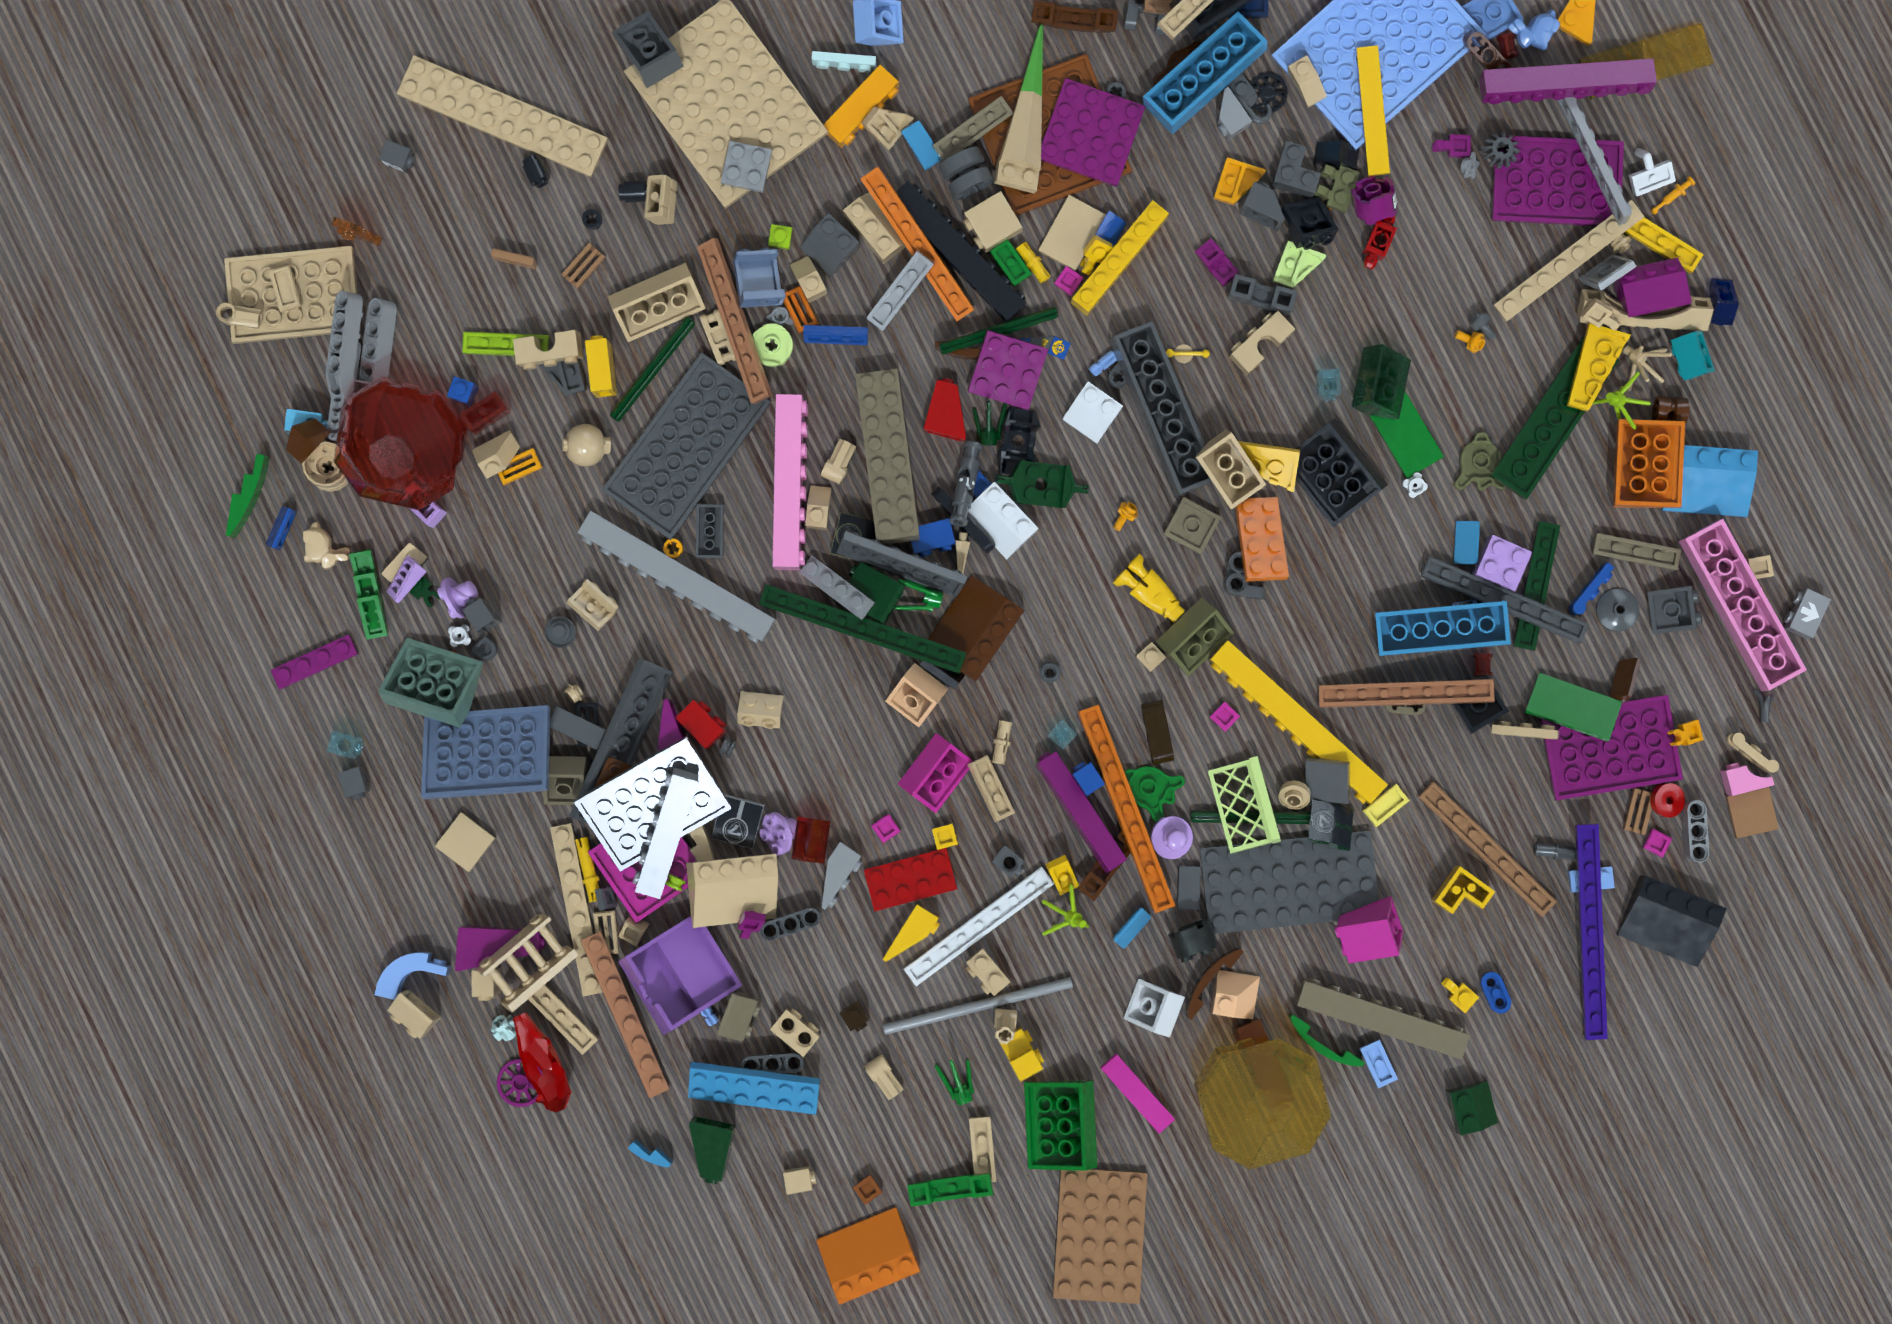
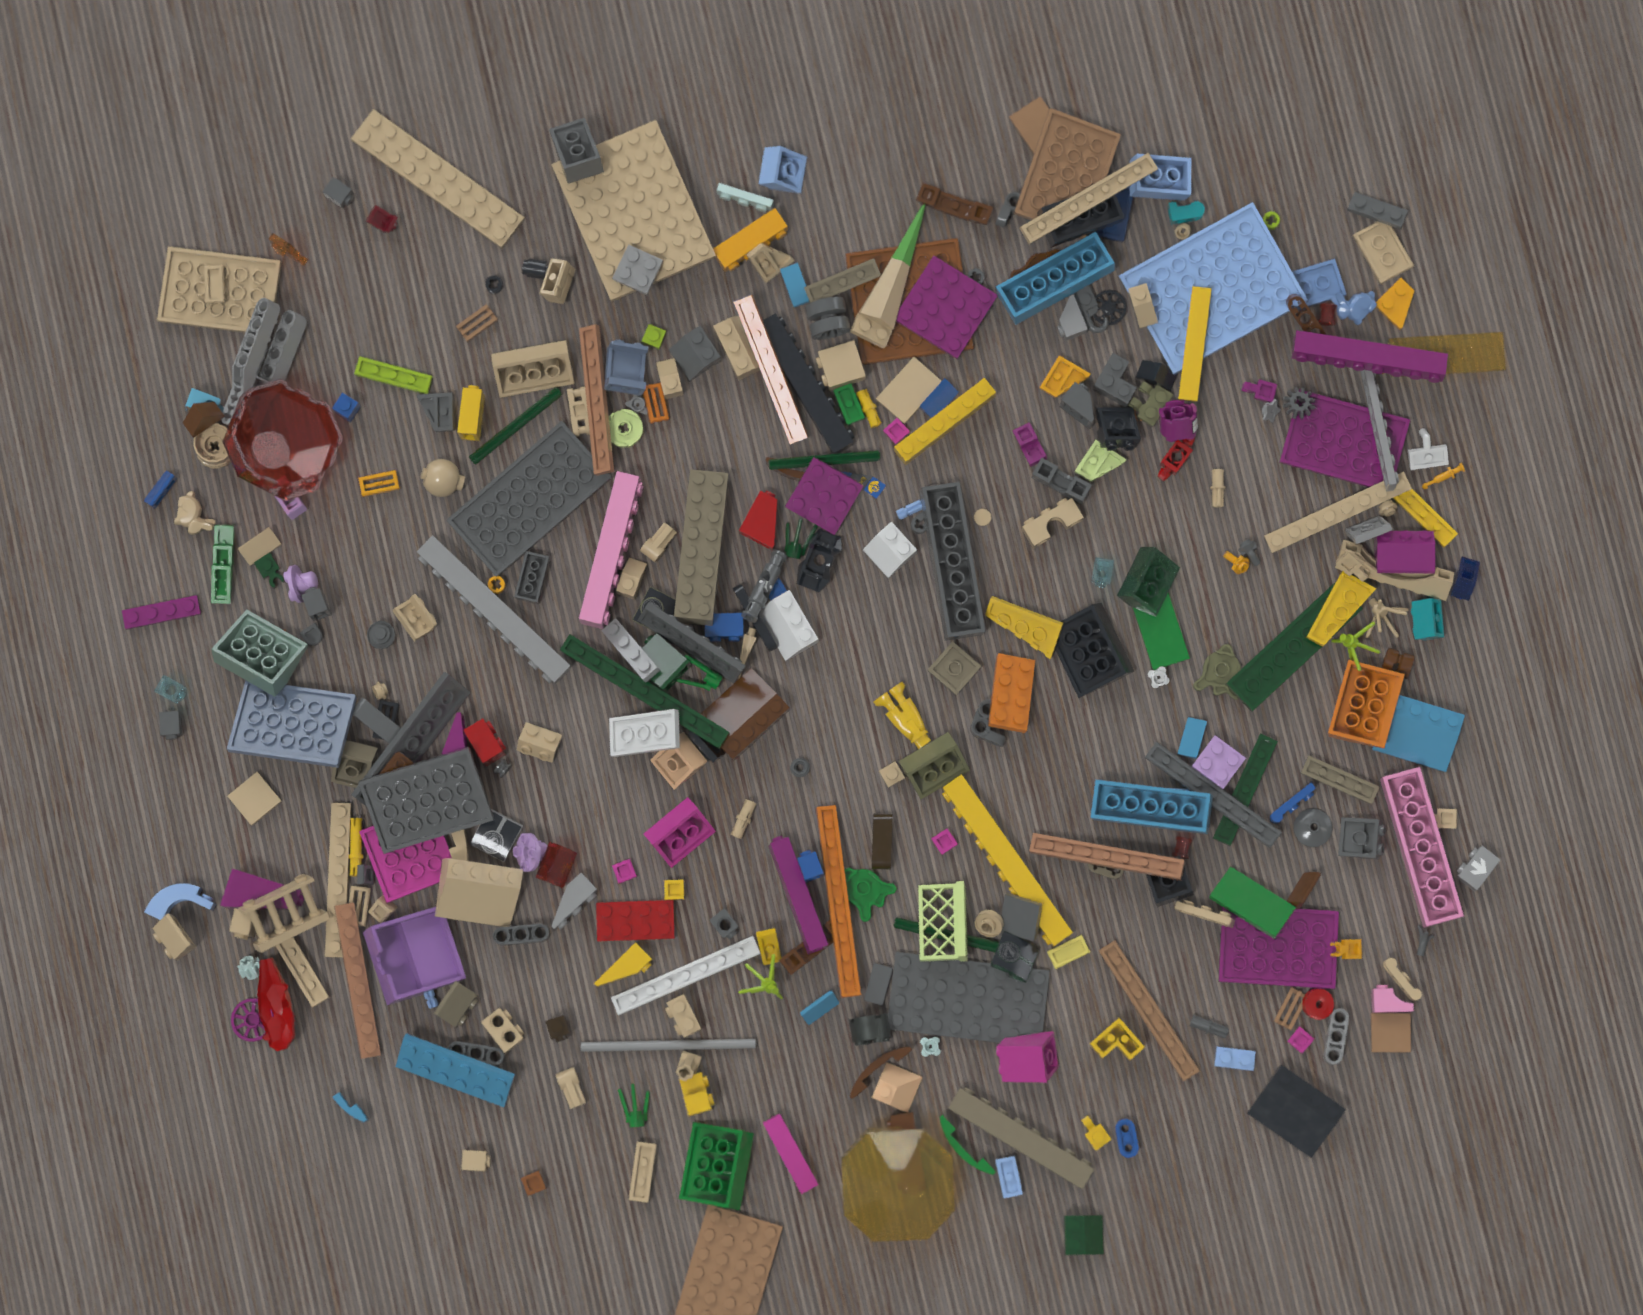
camera: 15 degrees right, 5 degrees down
tan piece [216,303,262,329] -> none
green slope [225,454,270,538] -> none
lavender slope [387,555,427,603] -> none
white plate [448,624,471,647] -> none
clear red brick [460,391,511,435] -> none
tan slope [472,430,520,479] -> none
medium nougat tile [491,248,537,270] -> none
tan arch [513,330,584,370] -> none
black brick [522,154,550,188] -> none
brick [633,768,699,899] -> none
lime bush [665,874,686,892] -> none
dark green slope [689,1116,736,1184] -> none
magenta plate [738,911,765,939] -> none
blue tile [803,325,868,345] -> none
orange slope [816,1207,920,1305] -> none
light grey plate [866,250,935,331] -> none
green slope [907,1173,994,1207] -> none
tan tile [967,755,1015,822] -> none
dark green plate [995,460,1089,508] -> none
clear light blue plate [1047,720,1078,750] -> none
yellow plate [1080,235,1113,275] -> none
light orange plate [1113,502,1138,531] -> none
white slope [1123,979,1185,1038] -> none
lavender plate [1150,816,1193,859] -> none
yellow hinge [1166,349,1210,358] -> none
tan slope [1196,430,1266,510] -> none
dark purple plate [1575,823,1608,1040] -> none
none -> dark red bracket [365,205,398,233]
none -> white plate [609,709,680,757]
none -> light aqua plate [920,1037,940,1057]
none -> tan axle [1210,469,1225,508]

